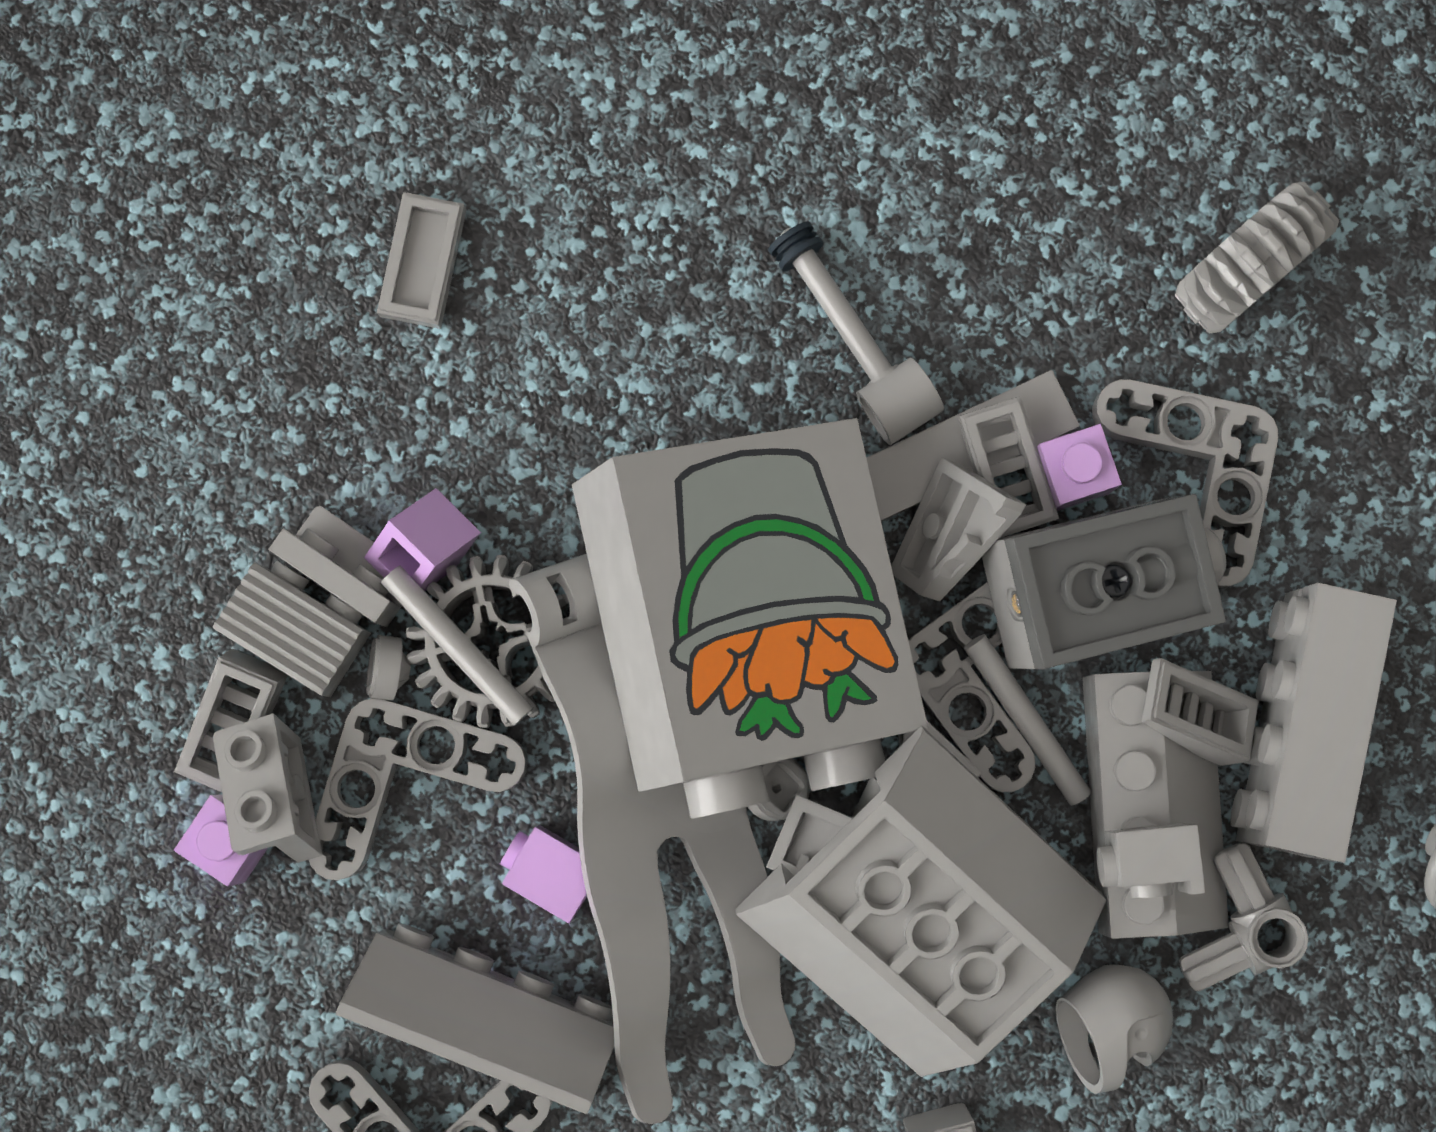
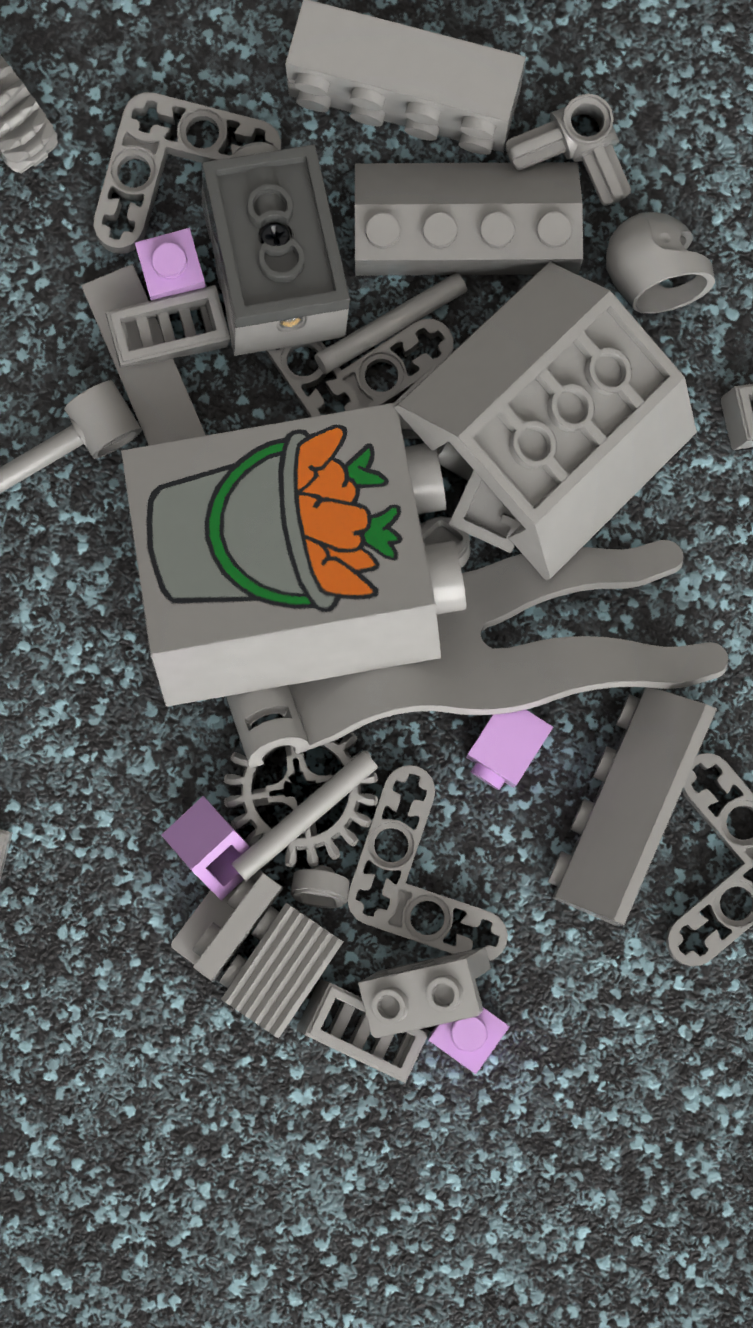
camera: 90 degrees left, 0 degrees up
light grey wing [891,457,1026,601] -> none
light grey brick [1097,823,1206,898] -> none
light grey slope [1142,658,1259,766] -> none

